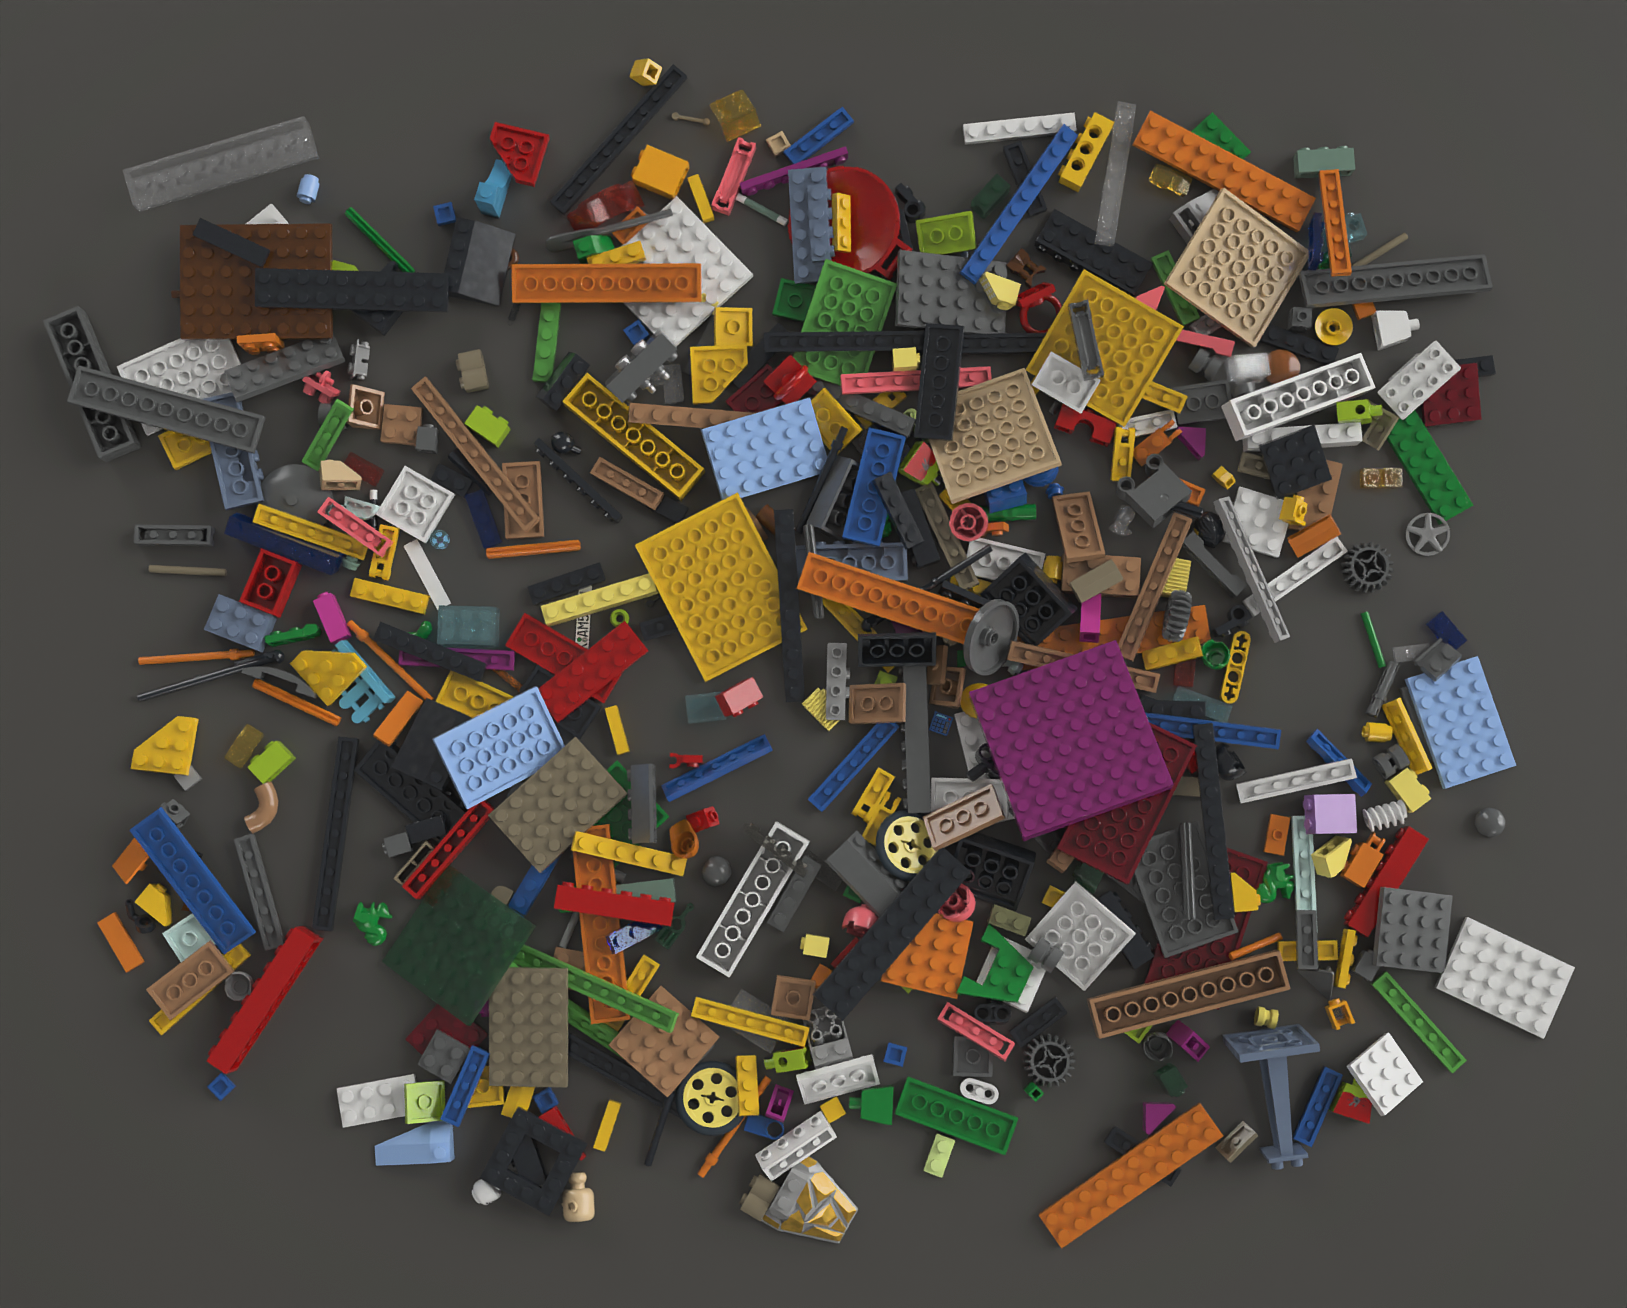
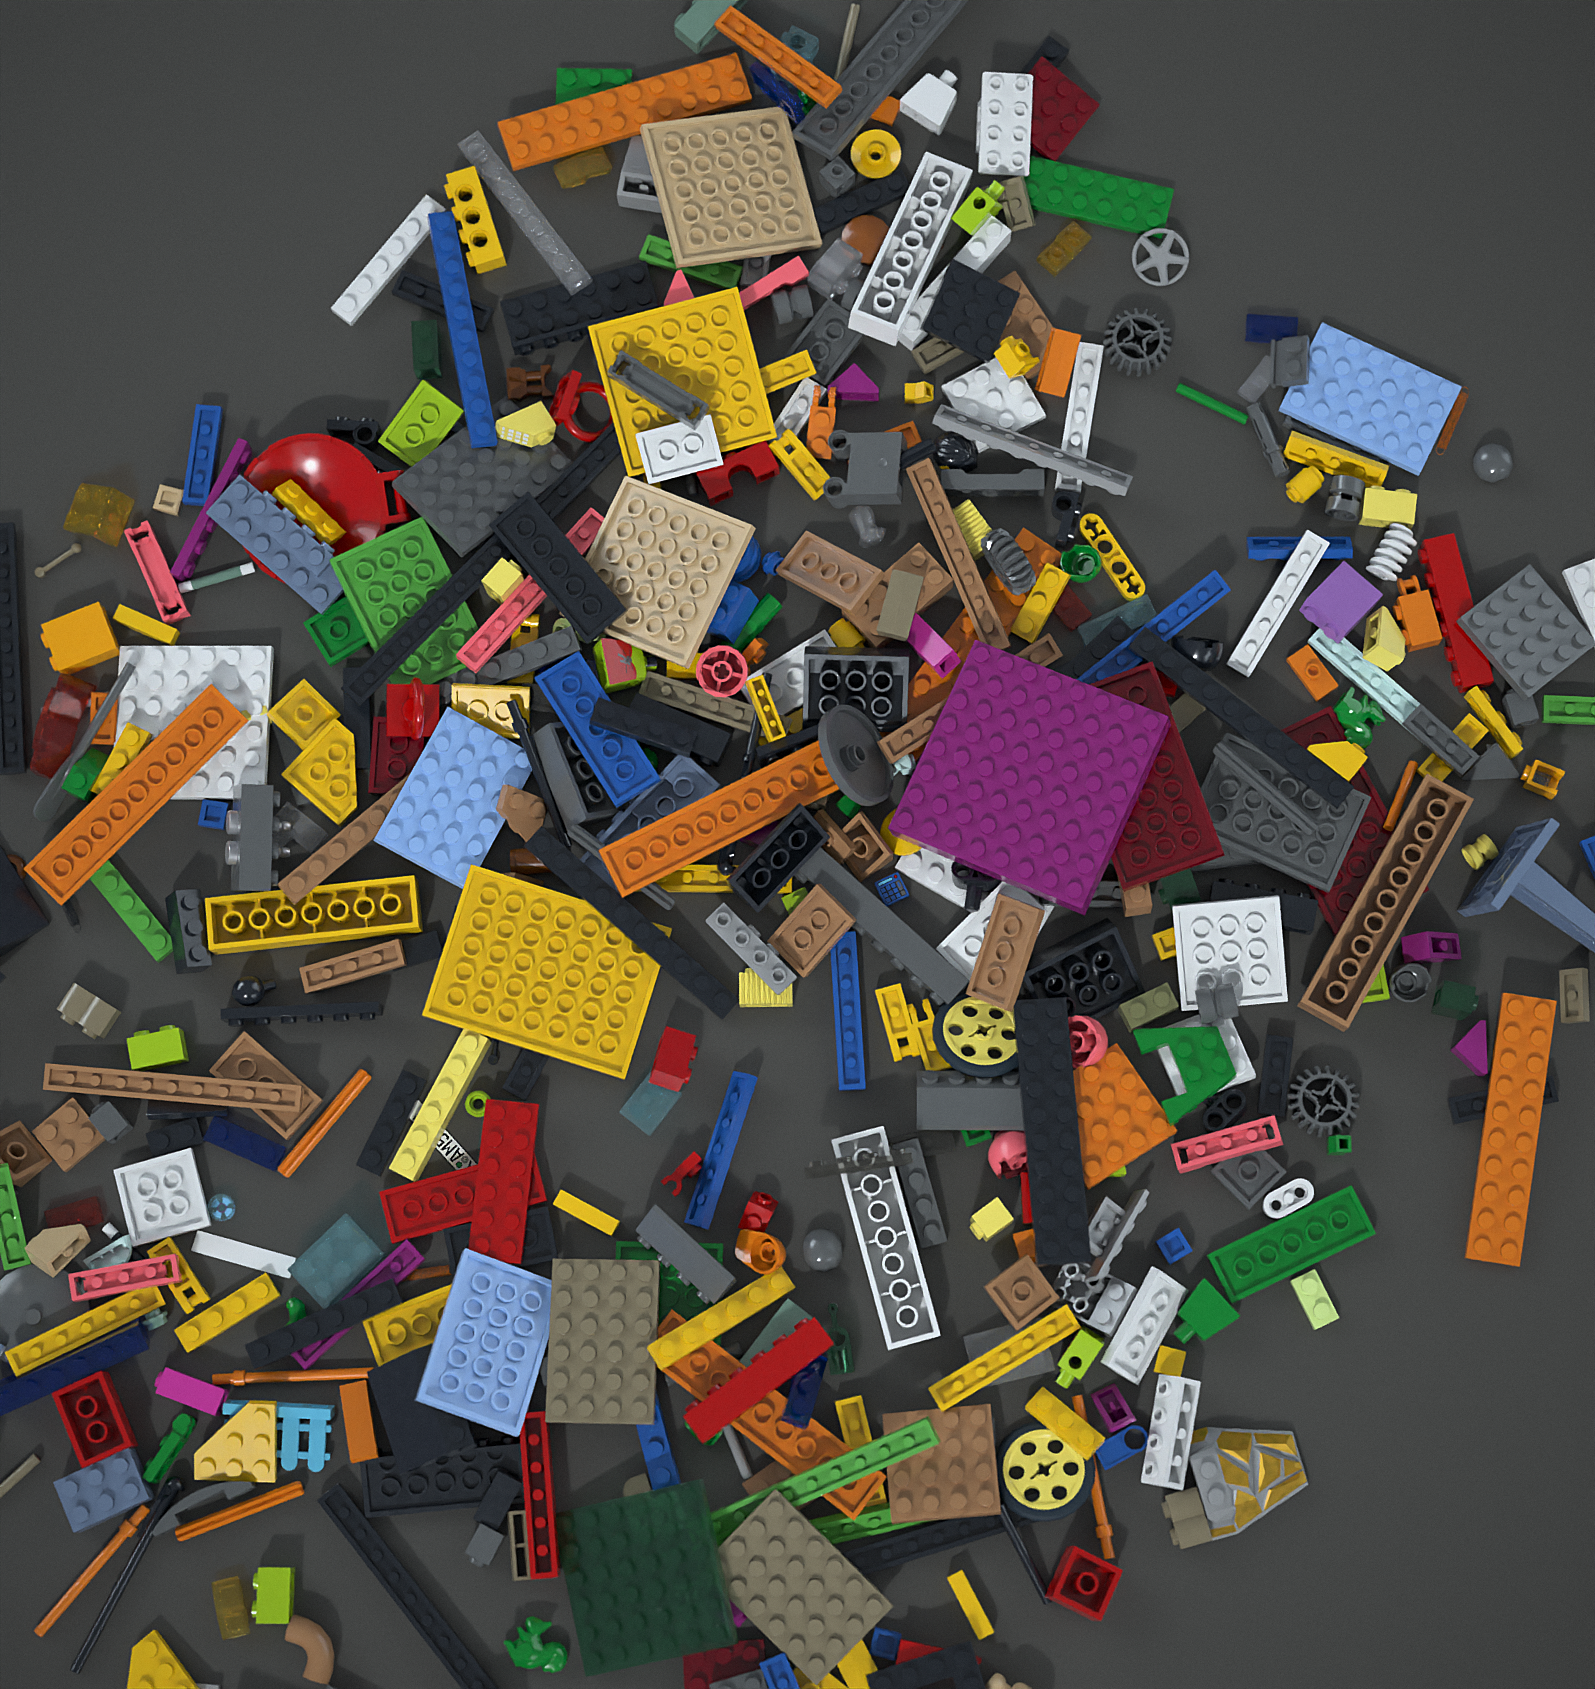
camera: 40 degrees left, 5 degrees down
none -> medium nougat wing [496,785,547,845]
none -> yellow piece [745,675,786,743]
none -> red brick [1045,1546,1123,1621]
none -> light grey bracket [1084,1189,1150,1282]
none -> orange piece [1436,387,1469,455]

